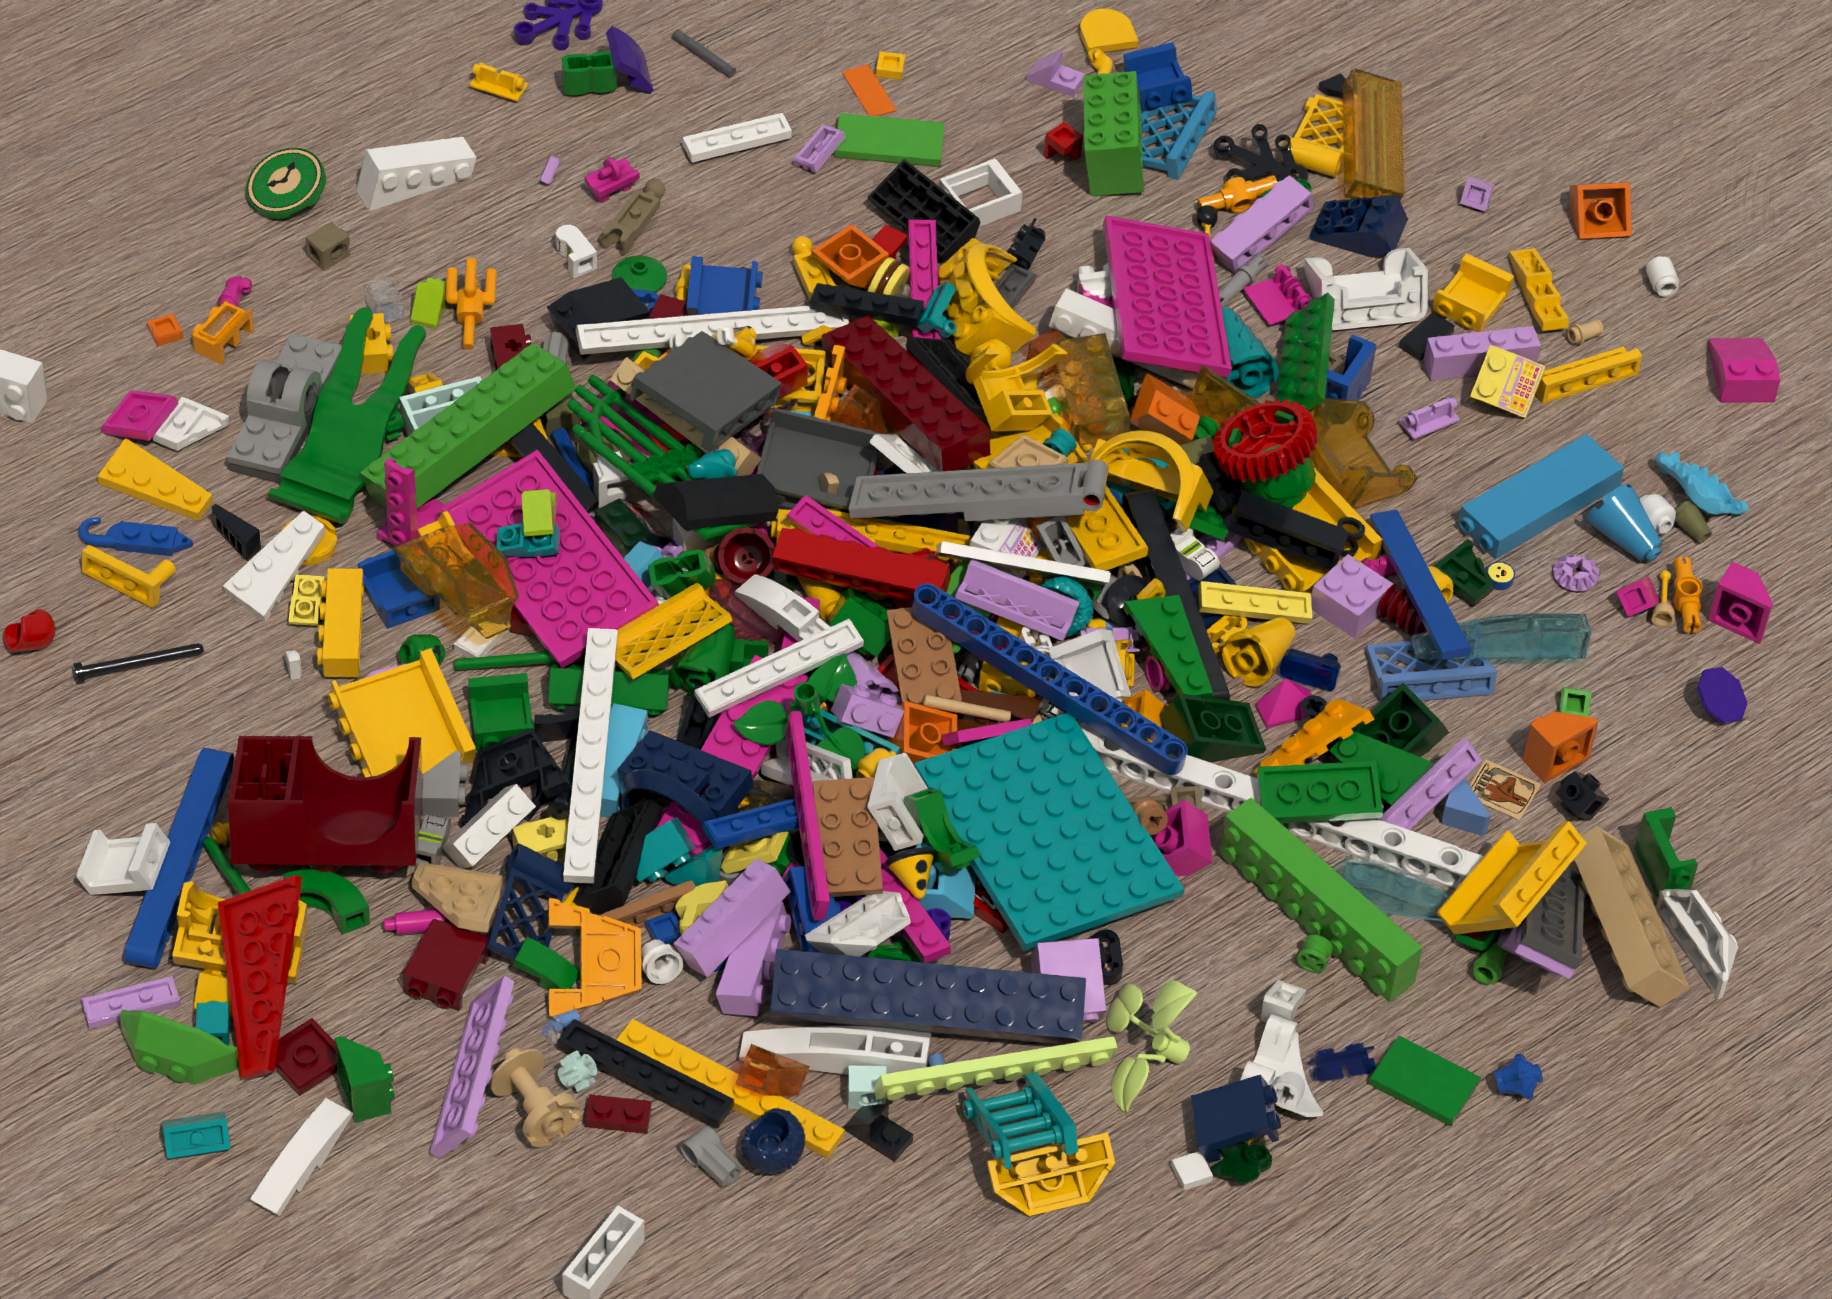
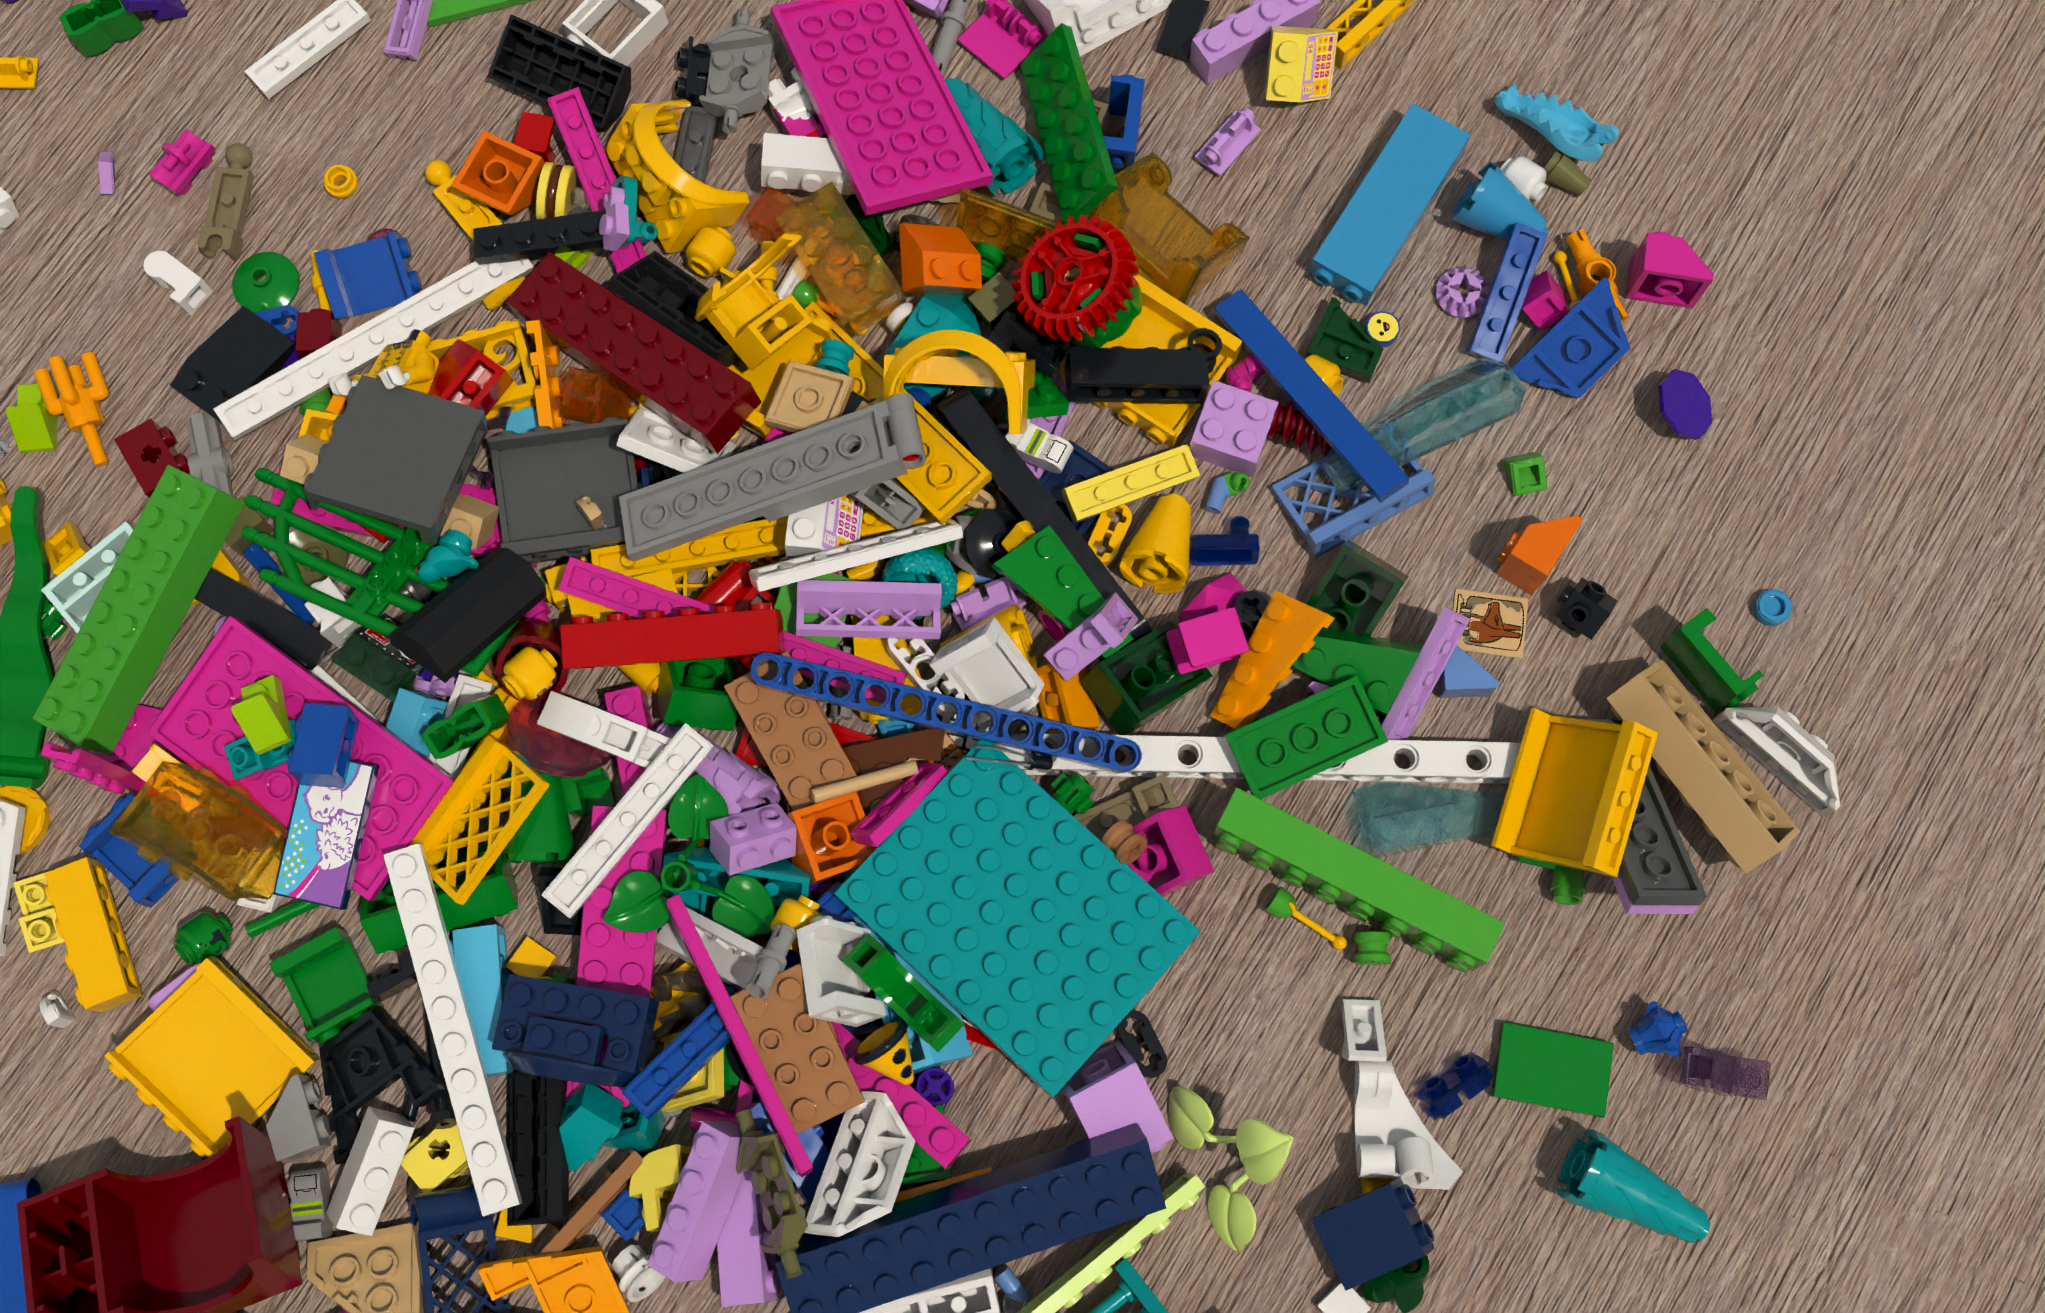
camera: 15 degrees left, 25 degrees up
none -> tile [273,760,380,910]
none -> blue brick [287,703,360,788]
none -> yellow plate [324,165,358,198]
none -> yellow head [502,647,558,701]
none -> lavender plate [599,186,630,252]
none -> light grey plate [699,8,774,134]
none -> olive plate [736,1109,808,1279]
none -> light grey pin [746,924,797,999]
none -> piece [966,746,1053,770]
none -> lavender bracket [1043,592,1138,682]
none -> green gear [1051,771,1095,814]
none -> dark pink piece [1165,607,1249,675]
none -> arm [1205,471,1250,514]
none -> hinge [1265,886,1347,950]
none -> blue plate [1467,222,1548,364]
none -> blue wing [1507,277,1630,398]
none -> teal cone [1557,1129,1710,1243]
none -> clear purple brick [1679,1046,1771,1101]
none -> dark azure tile [1753,589,1792,626]

